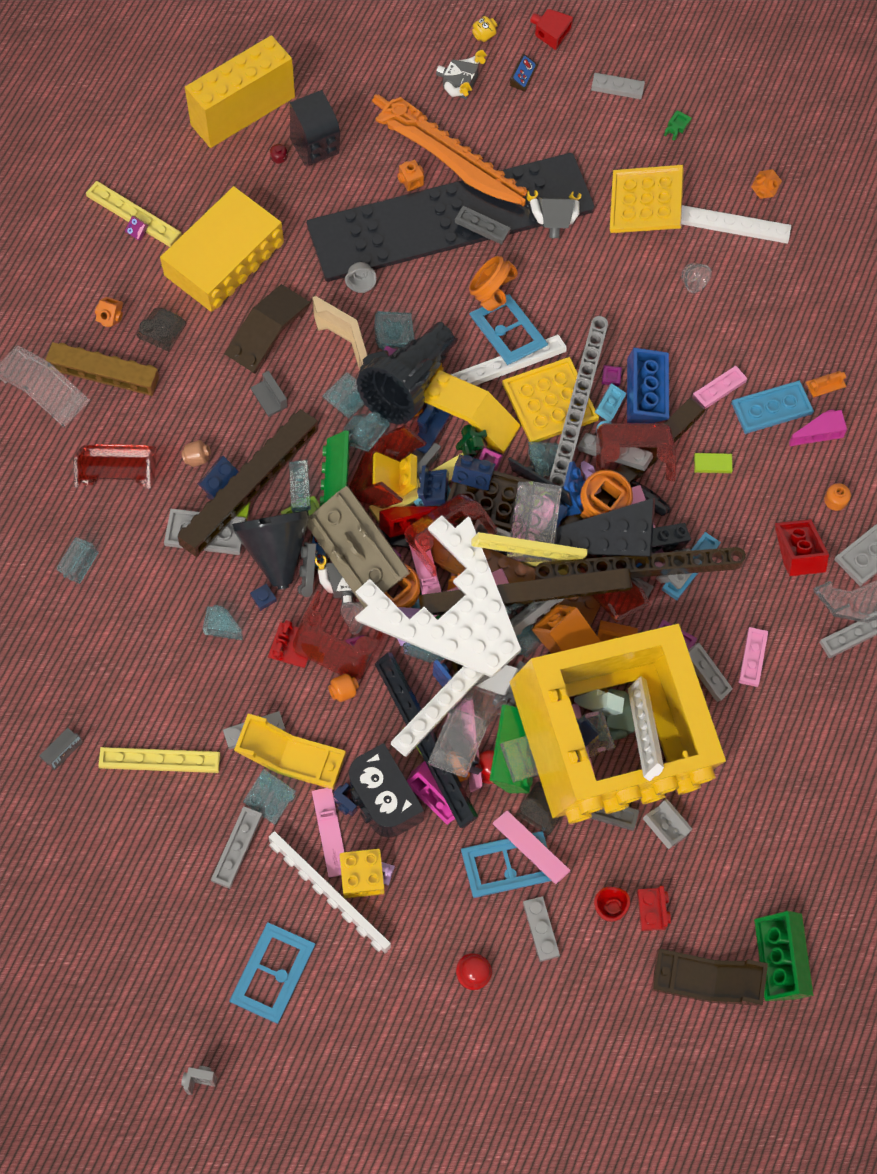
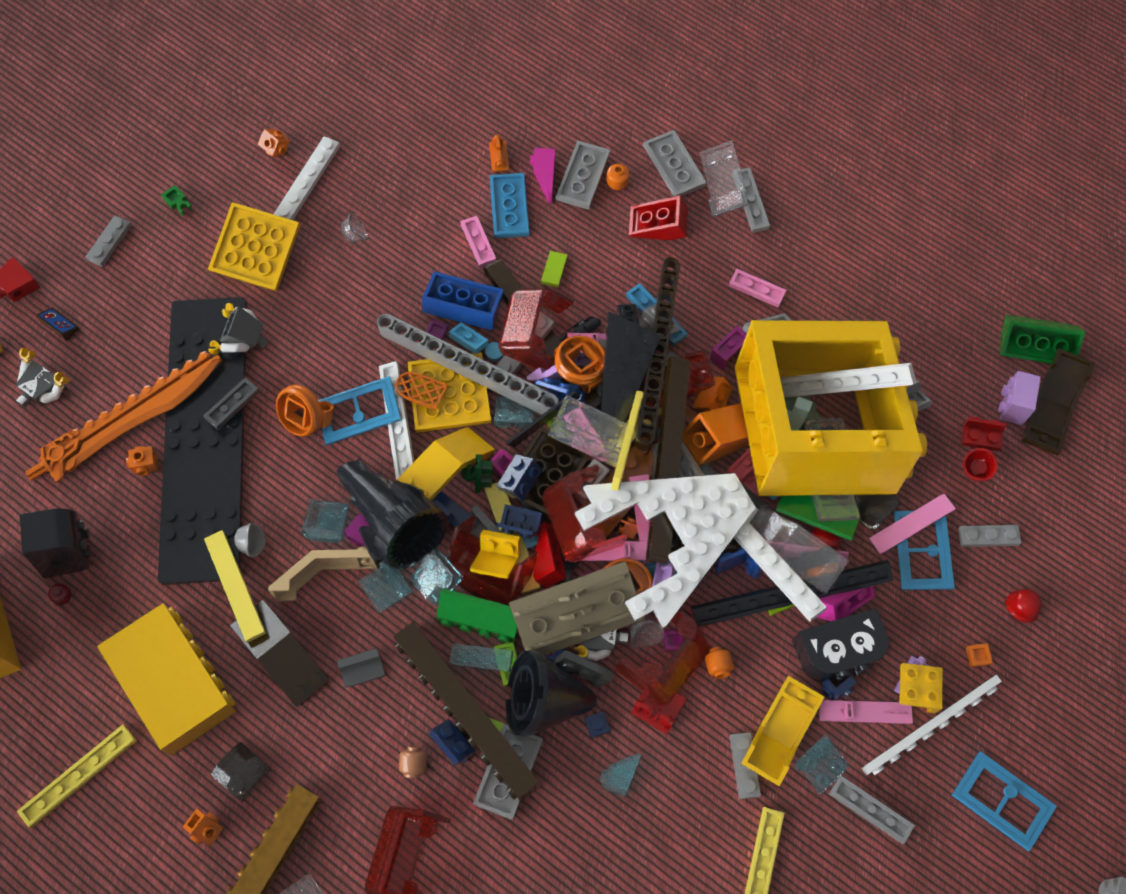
camera: 75 degrees left, 0 degrees up
tile [125,216,149,240] -> none
none -> light yellow tile [204,530,266,643]
none -> orange window [395,372,448,411]
none -> light grey plate [556,140,611,210]
none -> orange plate [966,643,993,668]
none -> lavender brick [998,371,1040,425]

